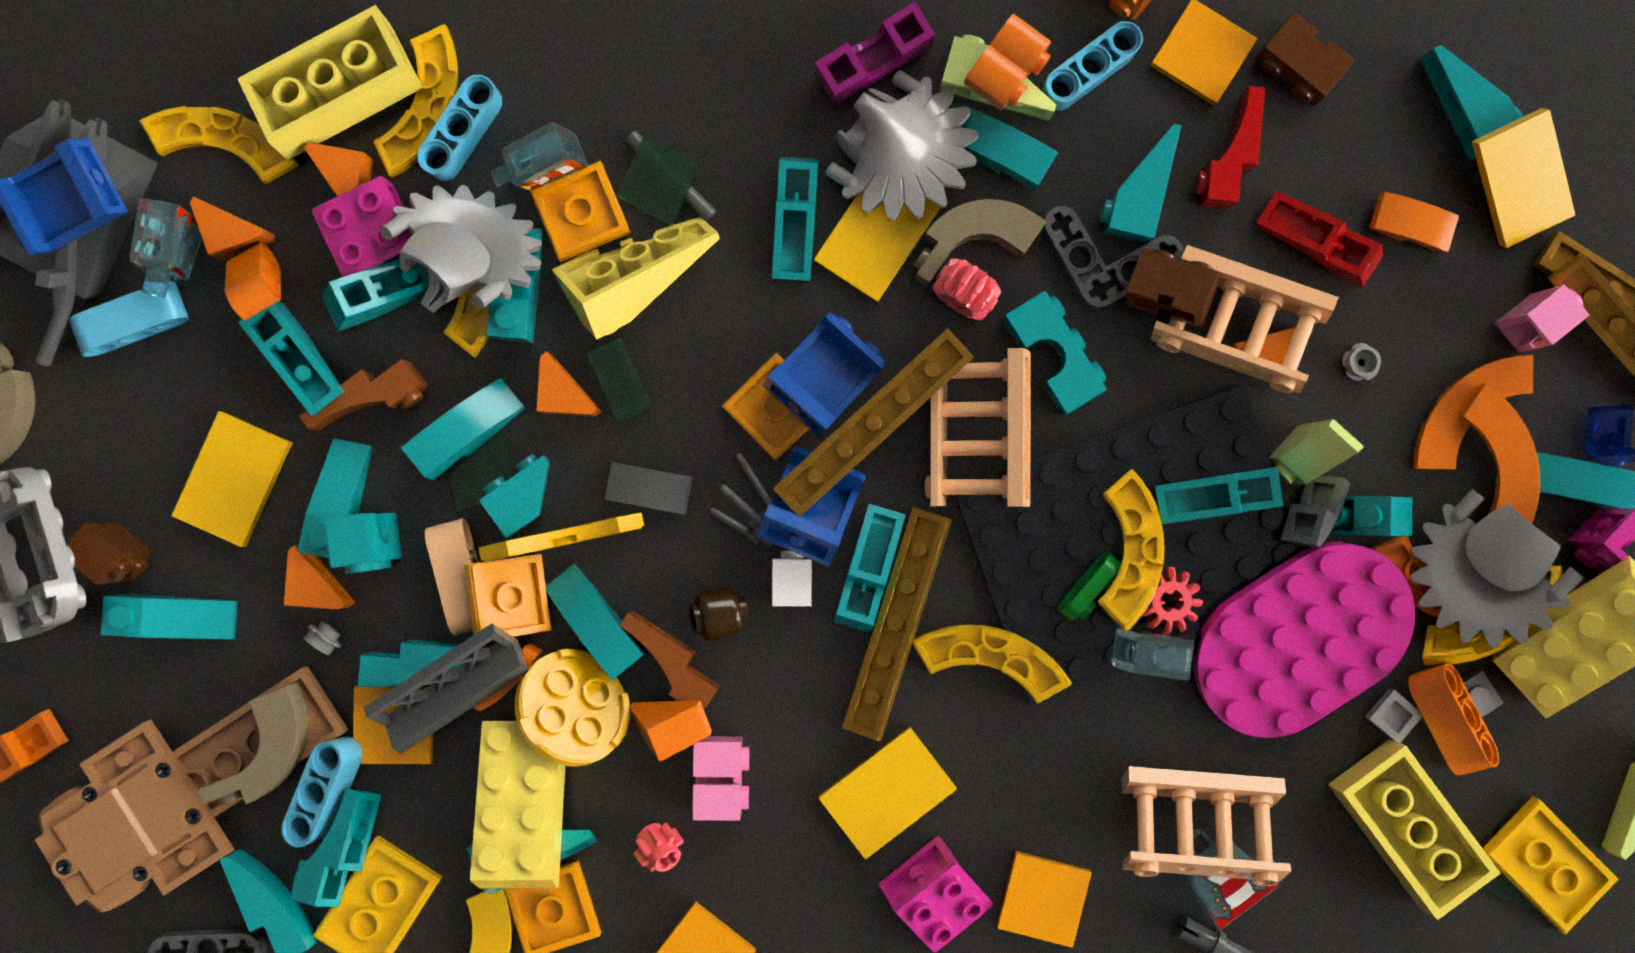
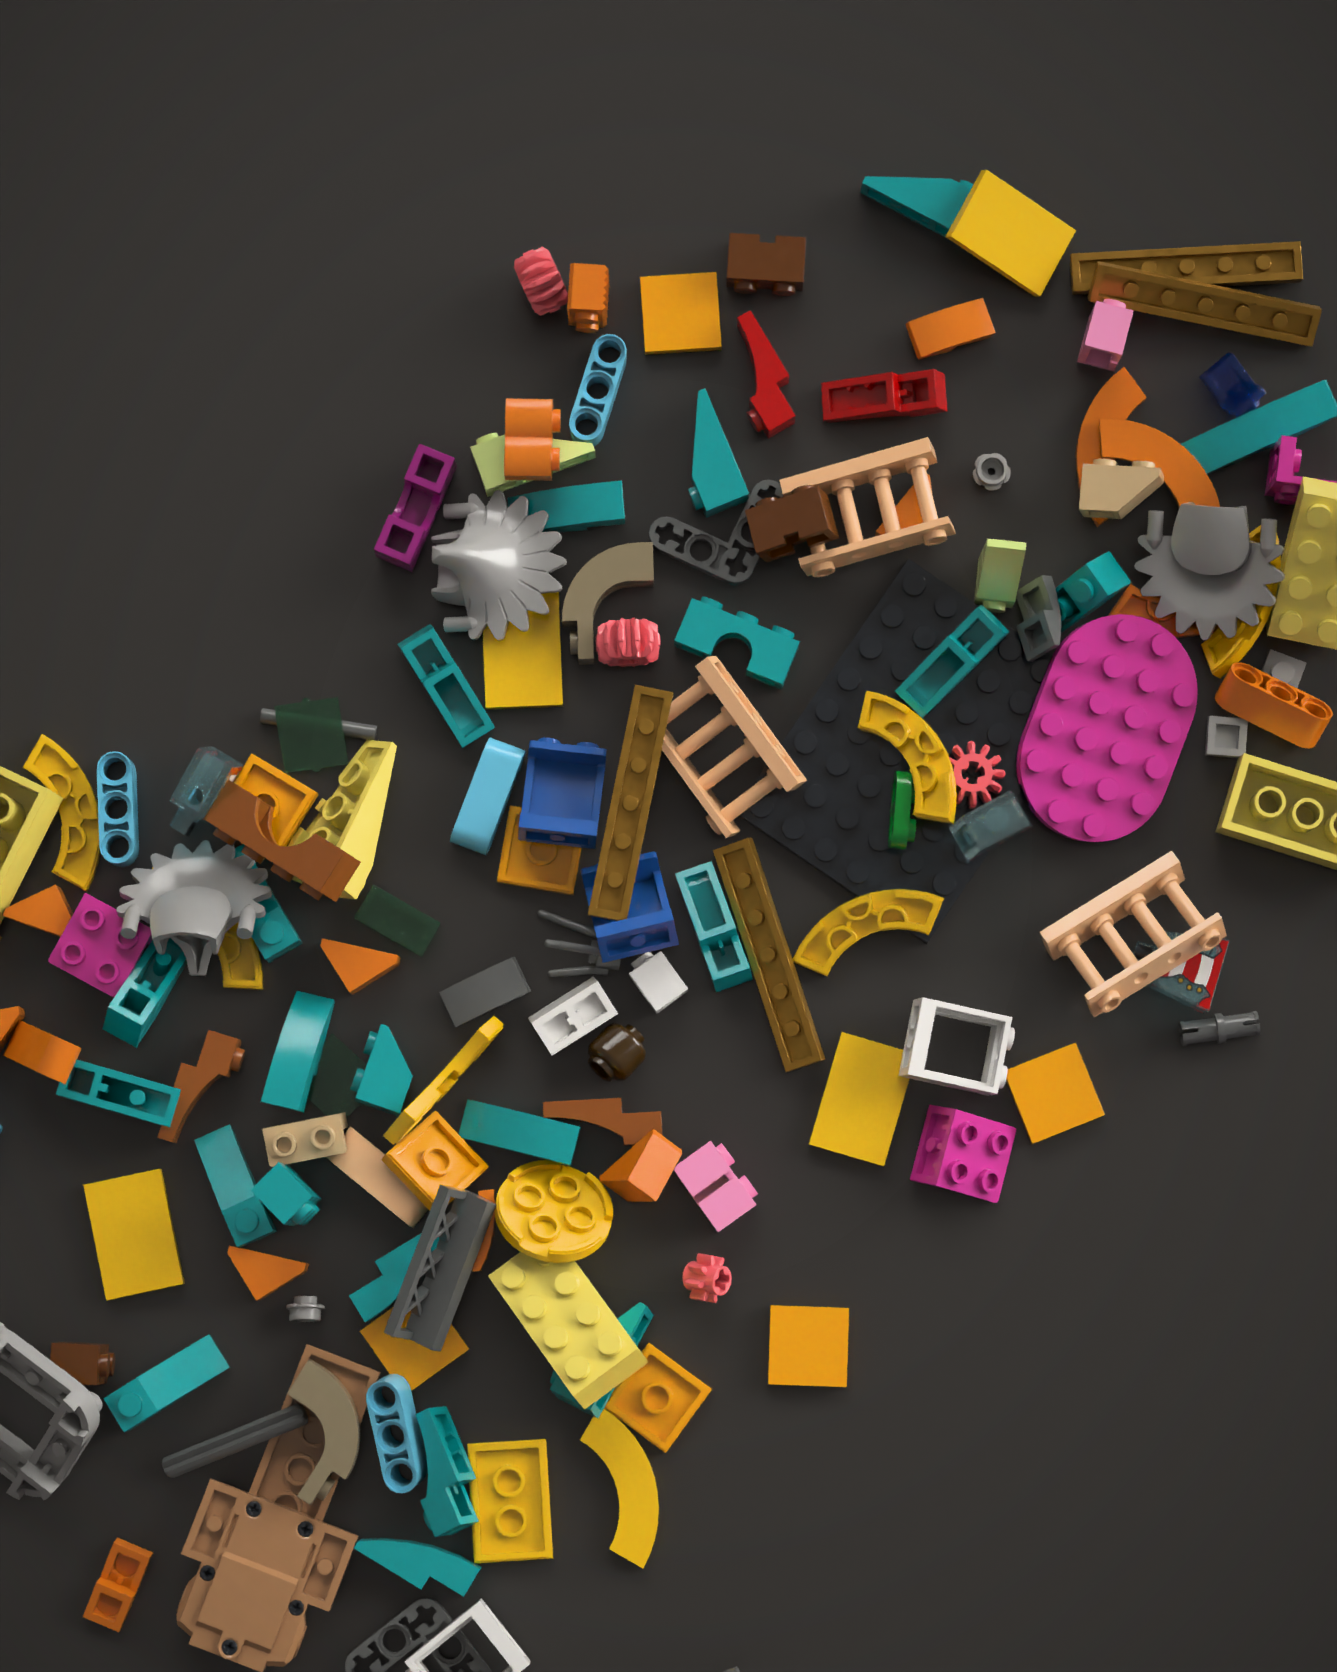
camera: 40 degrees left, 5 degrees down
none -> dark grey axle [162,1404,309,1478]
none -> dark orange arch [204,780,361,902]
none -> tan bracket [262,1112,348,1167]
none -> medium azure beam [450,737,526,855]
none -> white hinge [528,976,618,1055]
none -> white window [898,997,1015,1096]
none -> tan slope [1079,459,1164,519]

